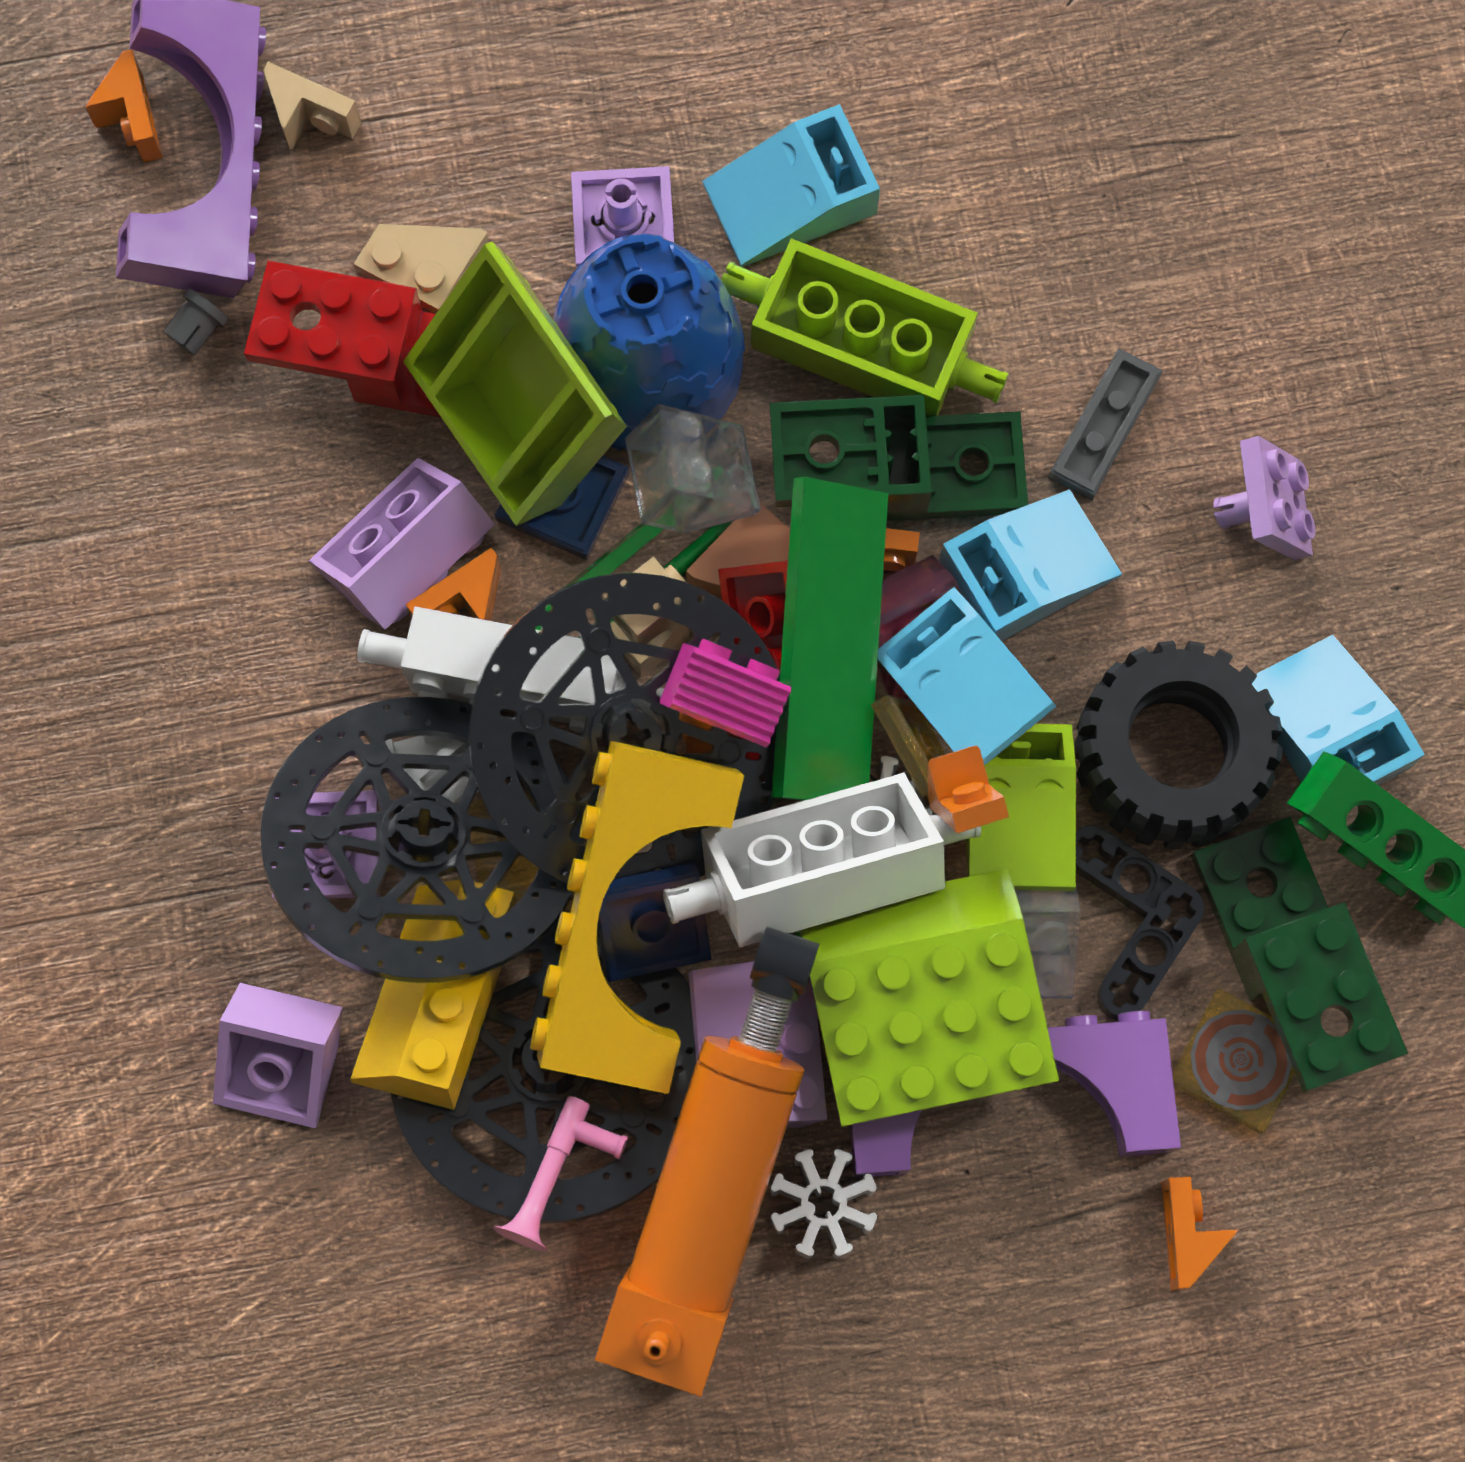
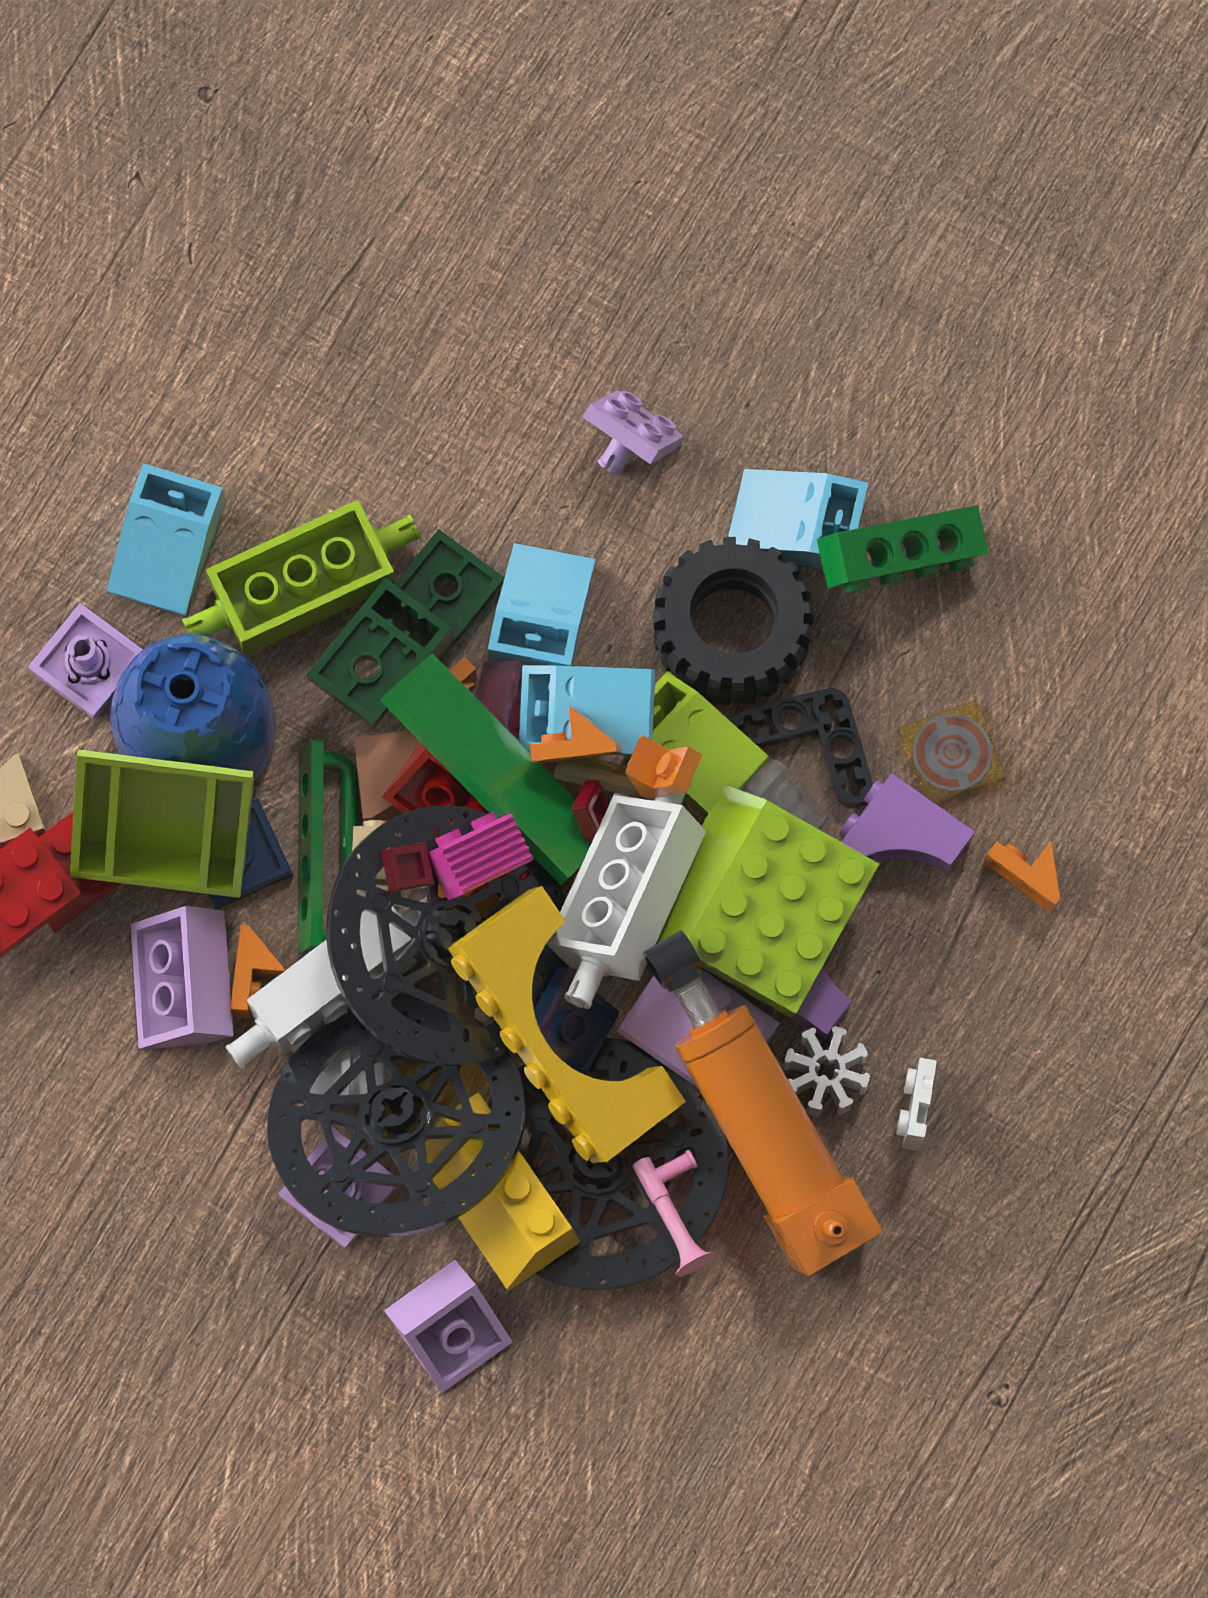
camera: 50 degrees left, 0 degrees up
clear slope [625,404,761,533] -> none
dark grey tile [1048,348,1163,501] -> none
dark green bracket [1190,817,1408,1093] -> none
none -> dark red tile [381,842,435,894]
none -> orange slope [530,706,623,763]
none -> dark red tile [571,780,609,841]
none -> white wing [896,1058,937,1151]

